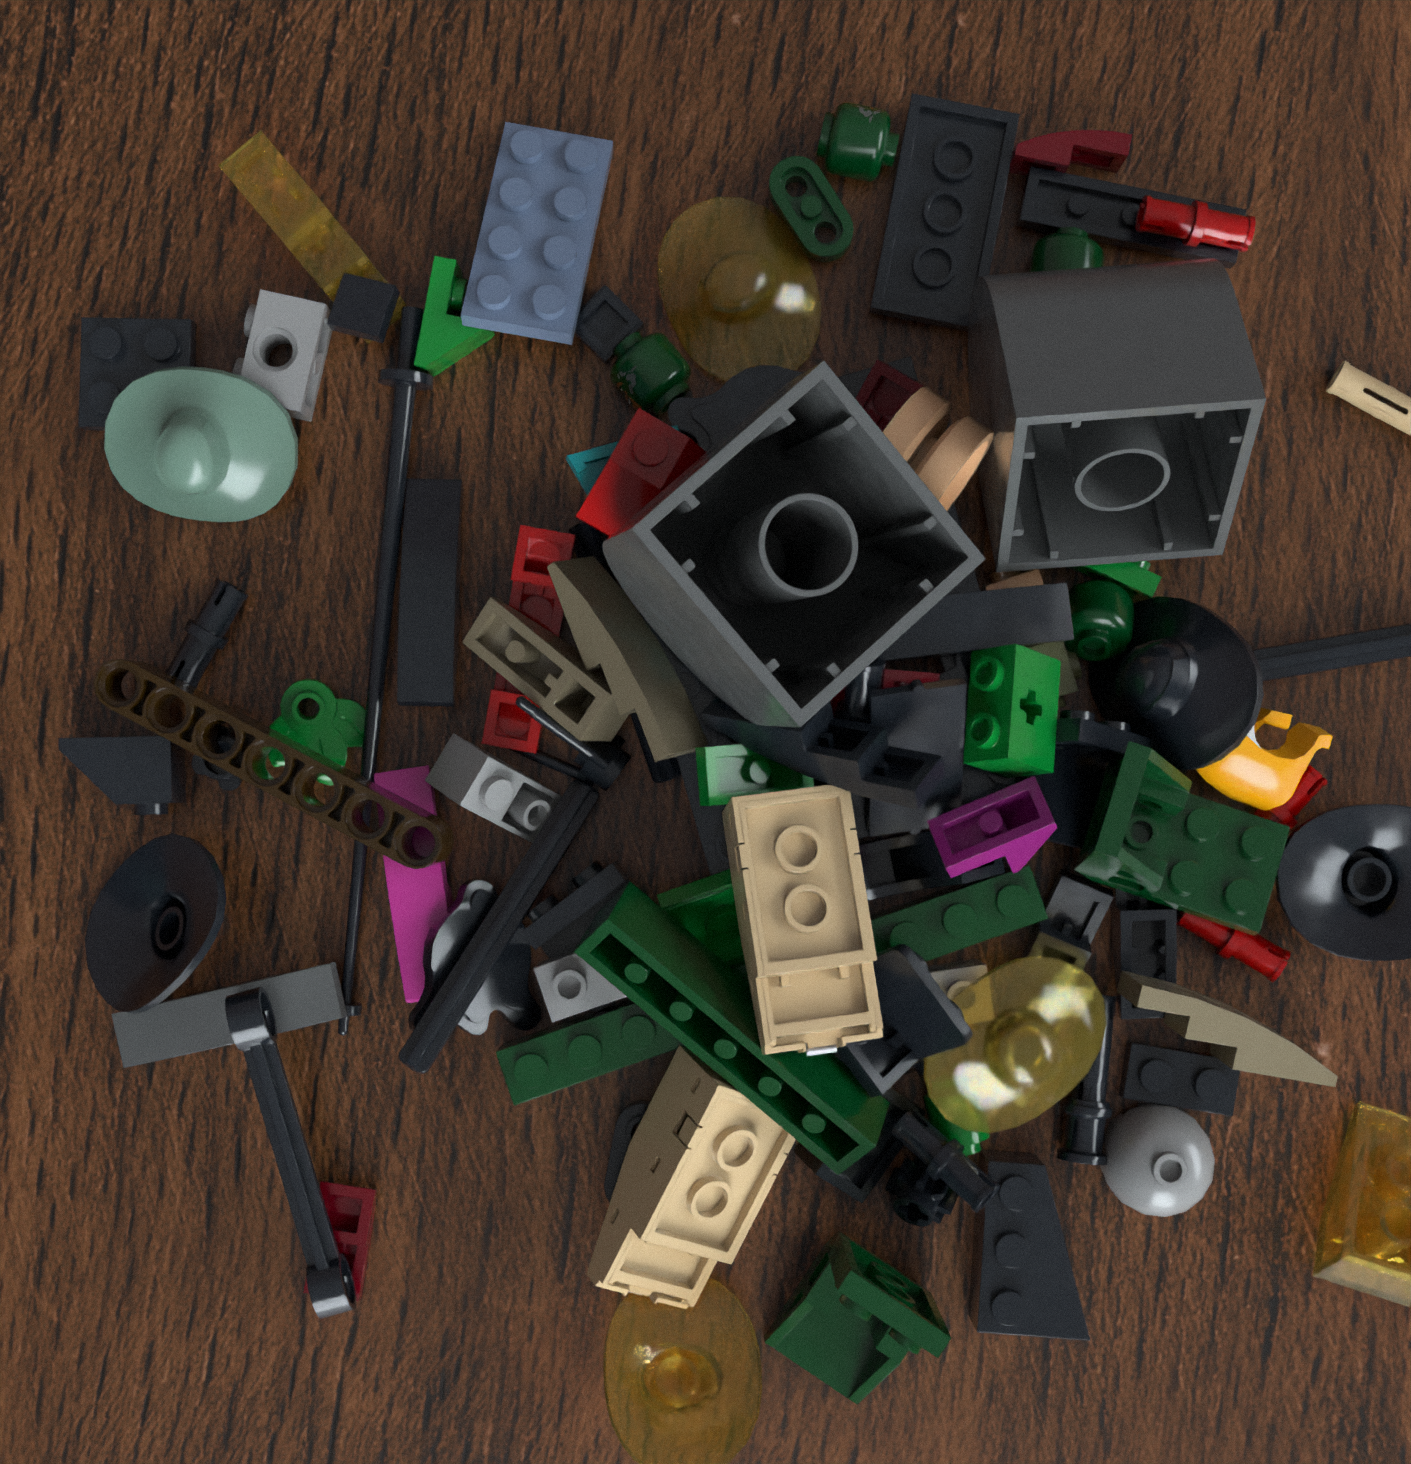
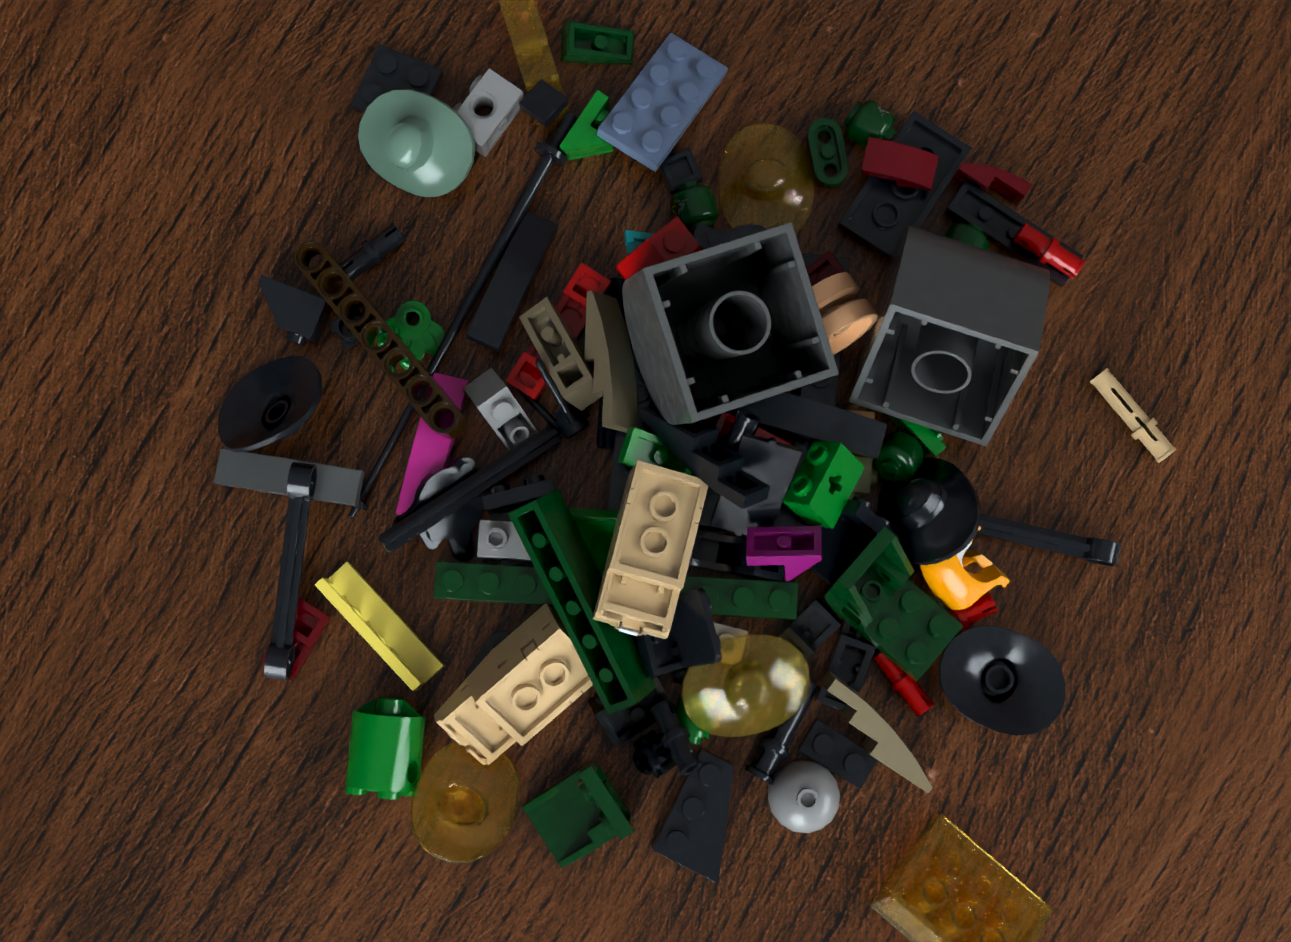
camera: 20 degrees right, 5 degrees down
none -> light yellow fence [315,562,445,691]
none -> green cylinder [345,697,426,800]
none -> dark green slope [561,21,634,65]
none -> dark red slope [861,137,939,191]

